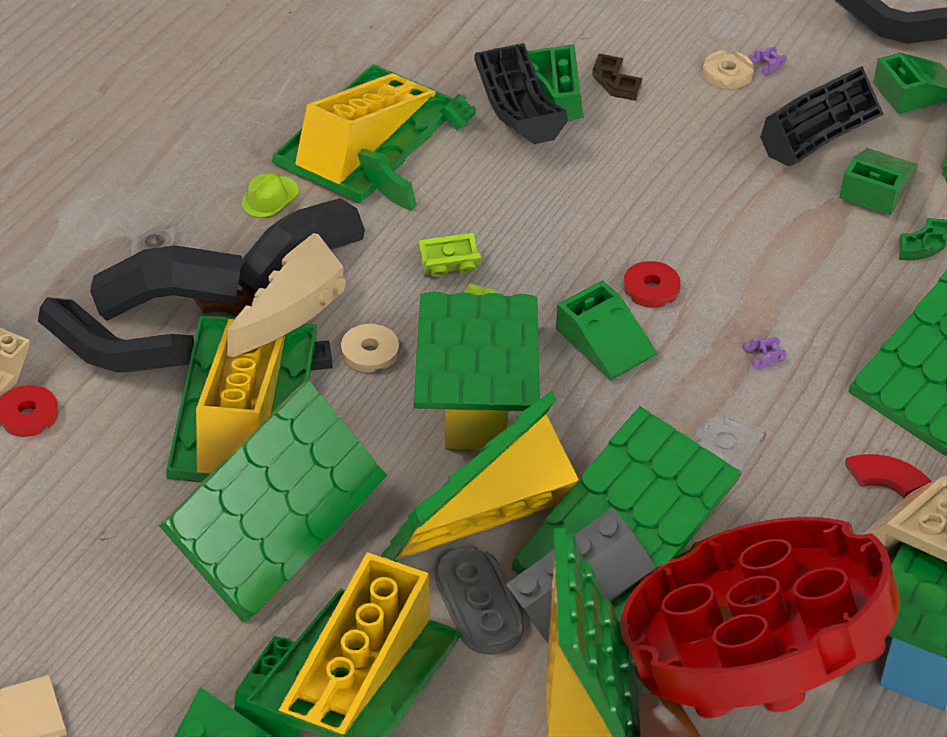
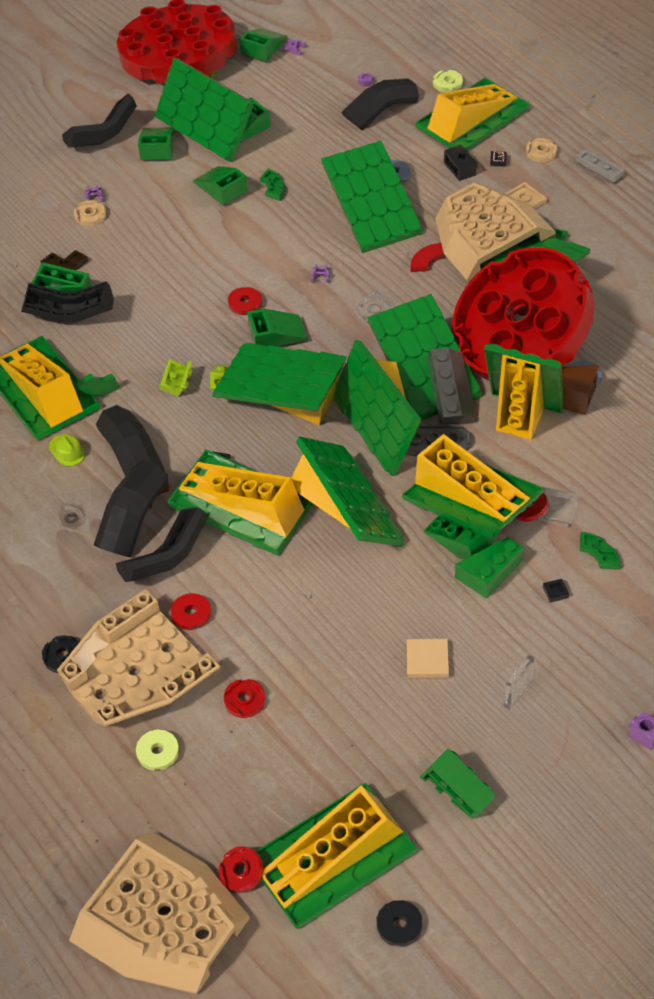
camera: 65 degrees left, 5 degrees up
tan wedge [228,233,346,357] -> none
tan tile [341,323,399,373] -> none
green tile [440,93,477,131] -> none
black piece [760,66,884,166] -> none

